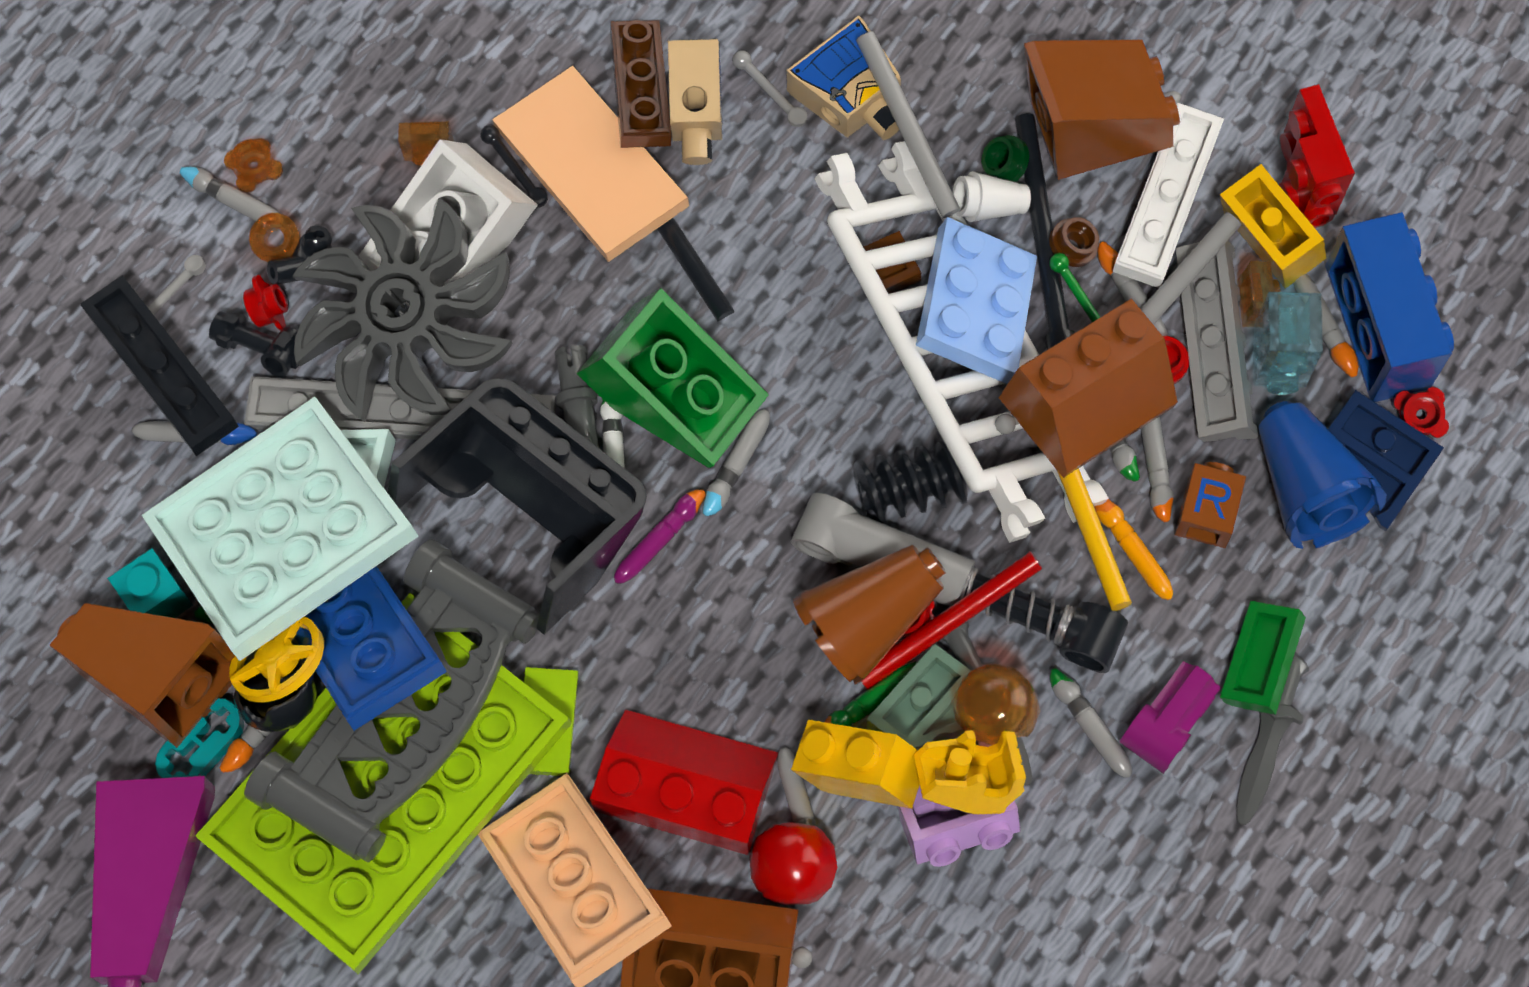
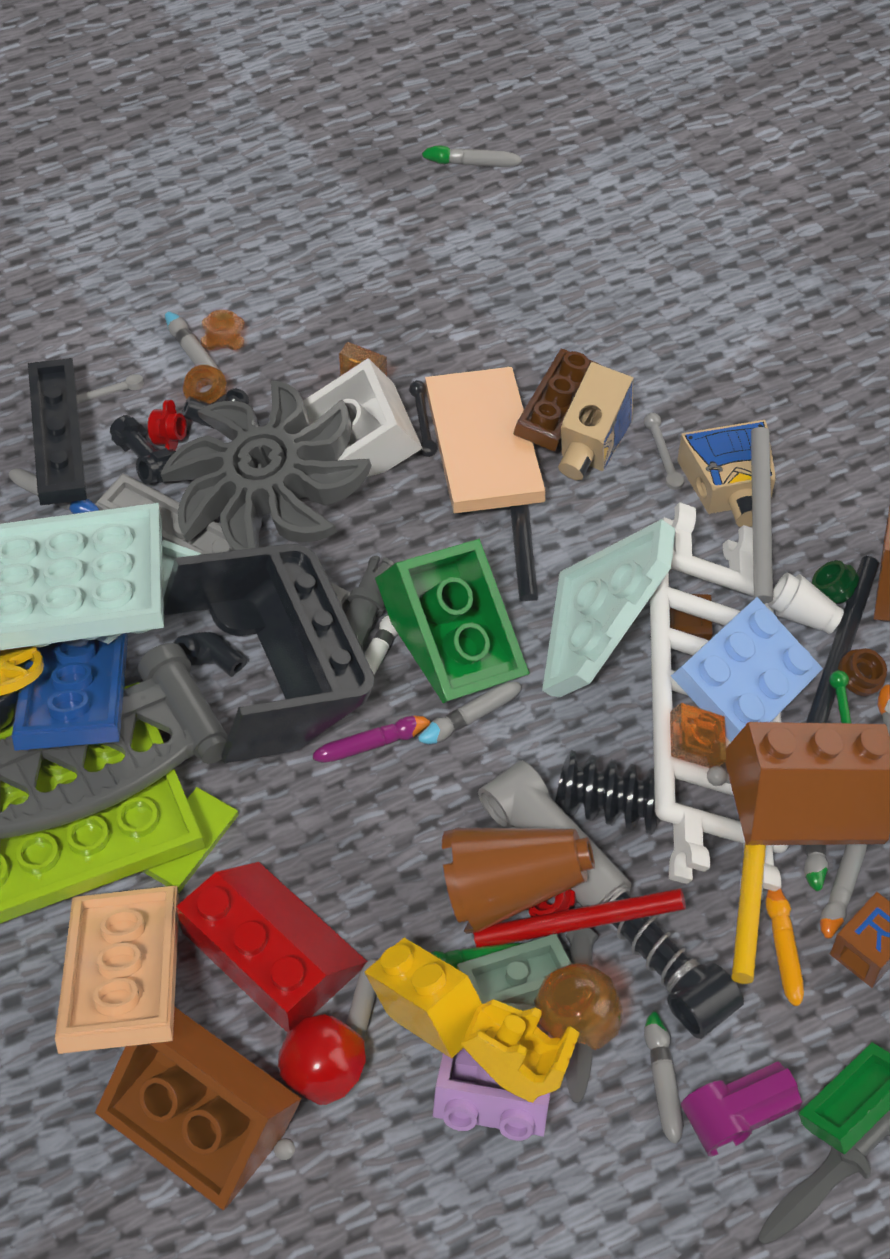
camera: 25 degrees right, 15 degrees down
none -> black arm [173,632,247,677]
none -> light aqua plate [542,519,675,697]
none -> clear orange plate [670,703,726,768]

